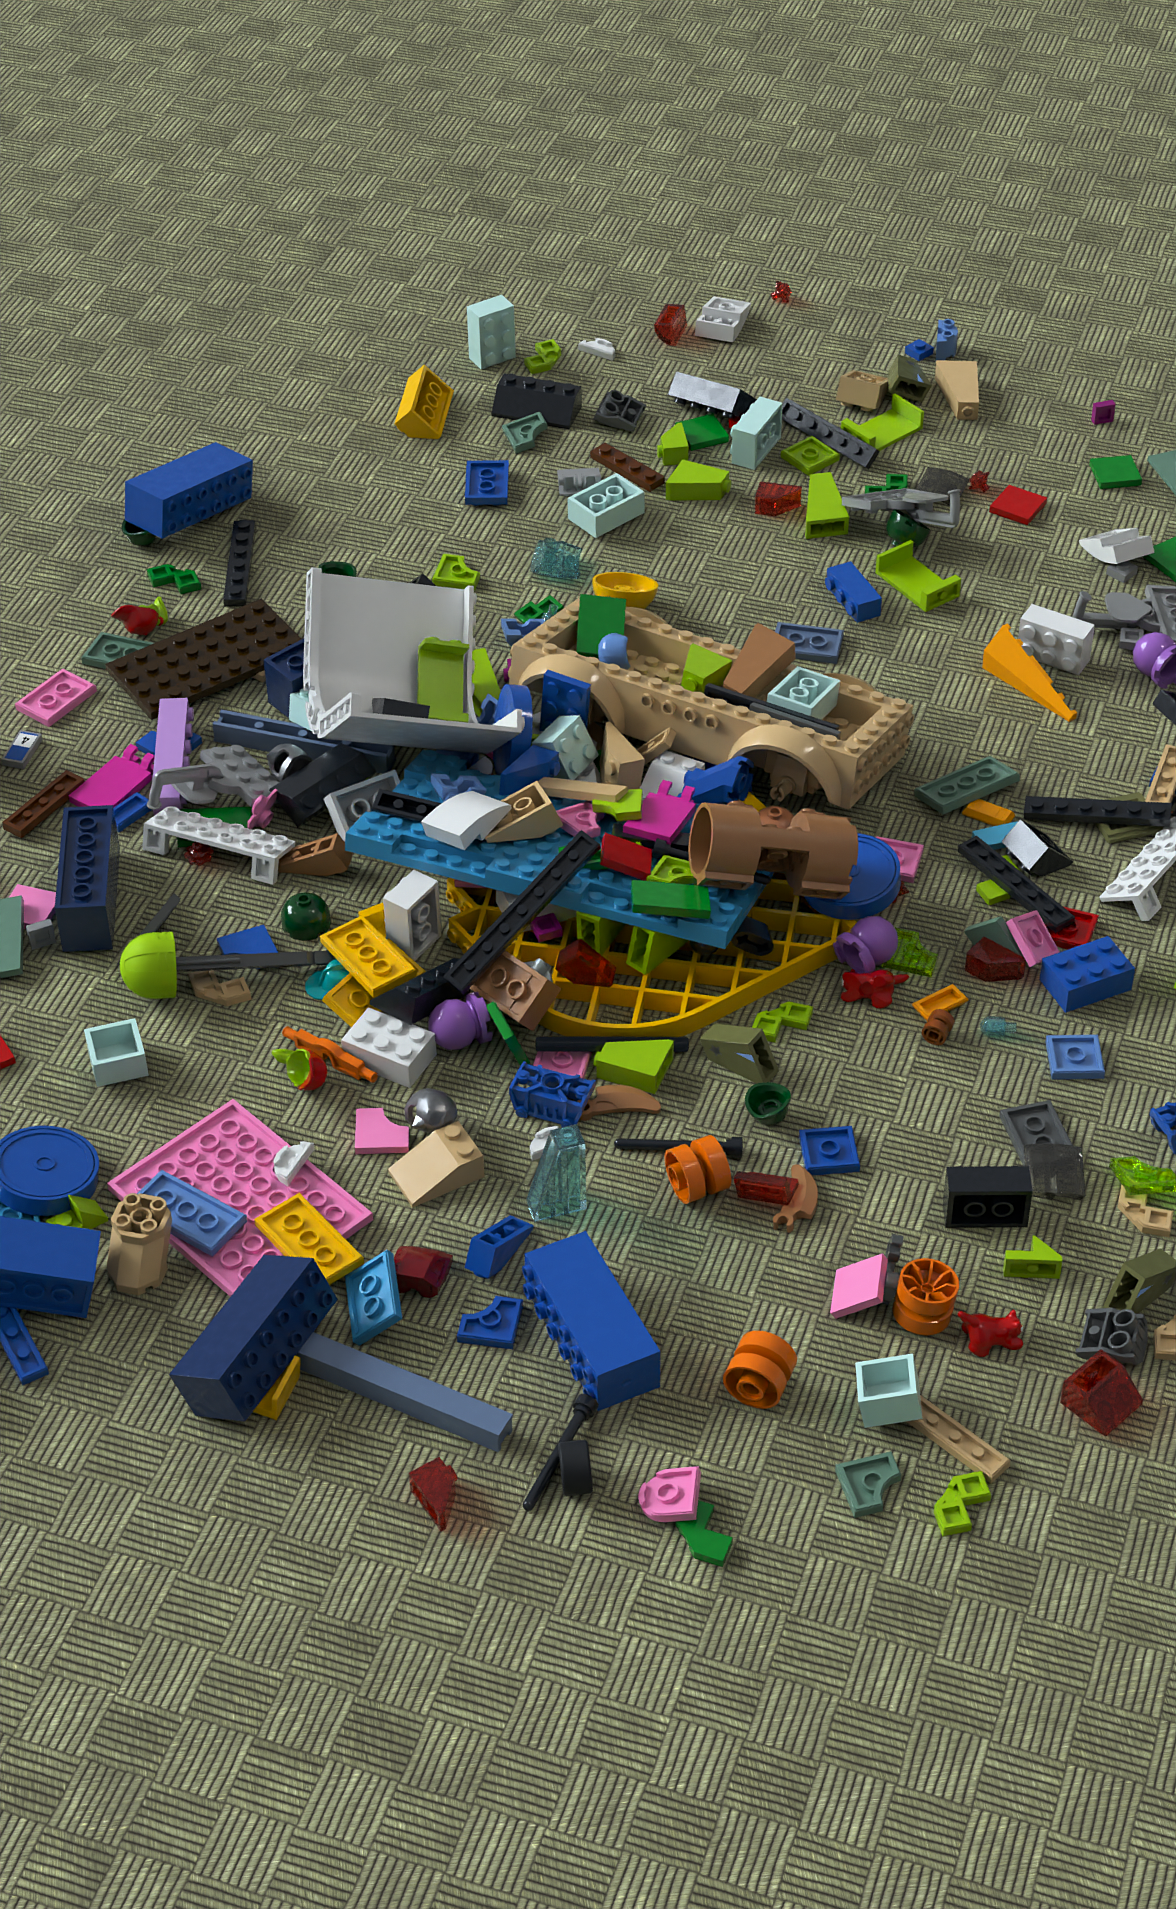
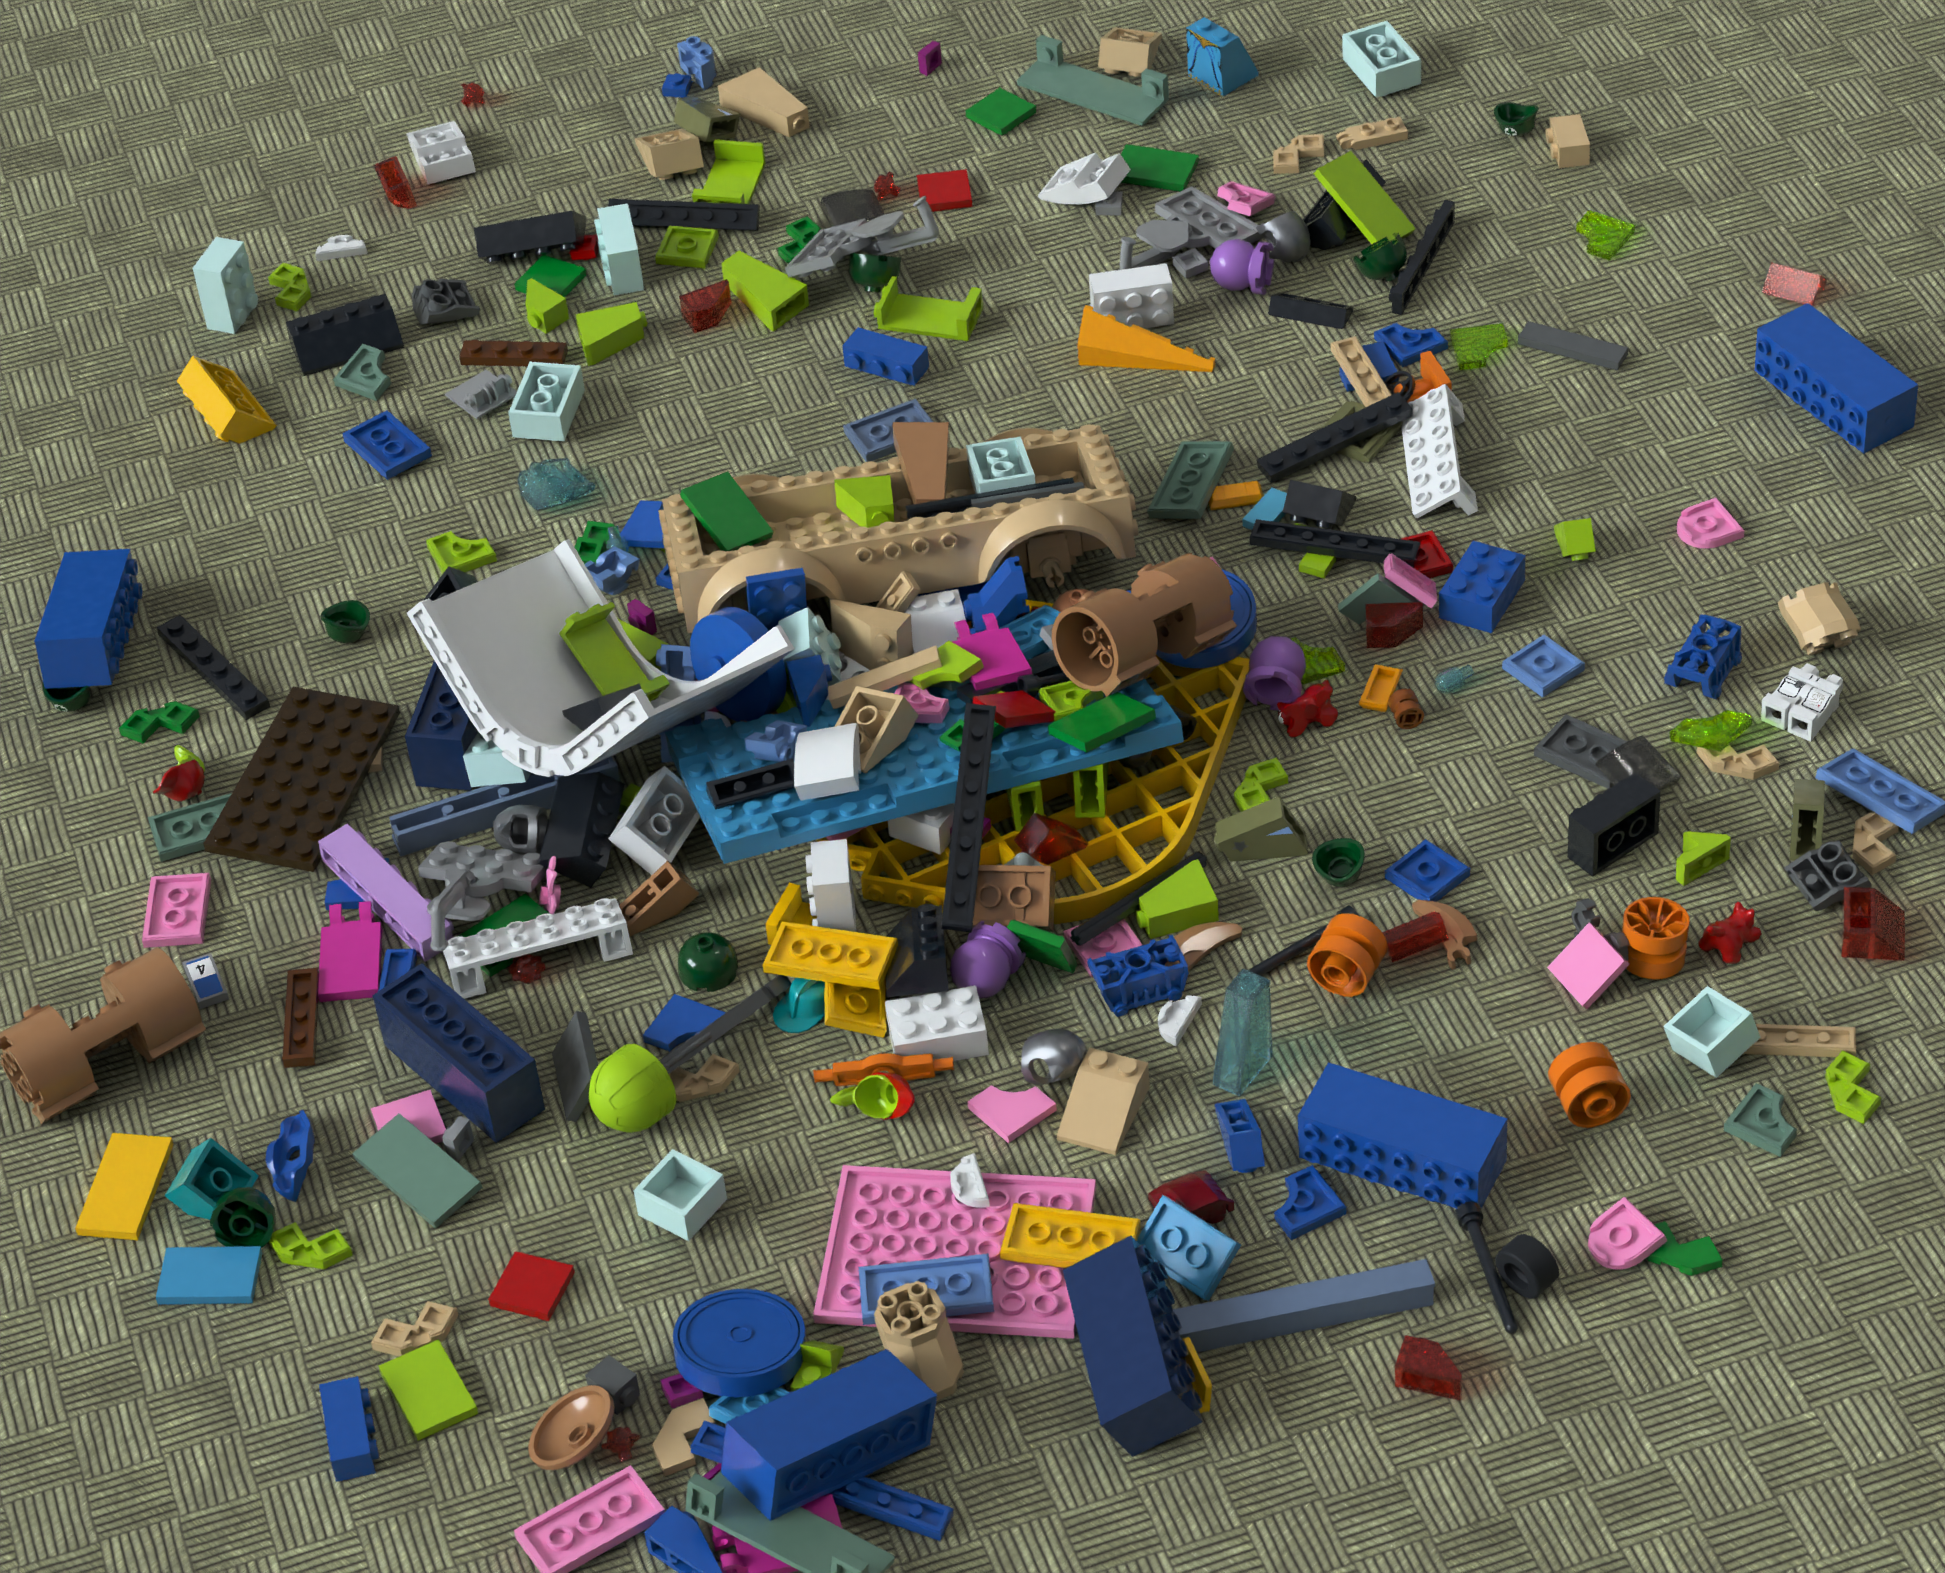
camera: 35 degrees left, 0 degrees up
yellow piece [592,572,658,609] -> none
medium blue hair [598,633,630,670] -> none

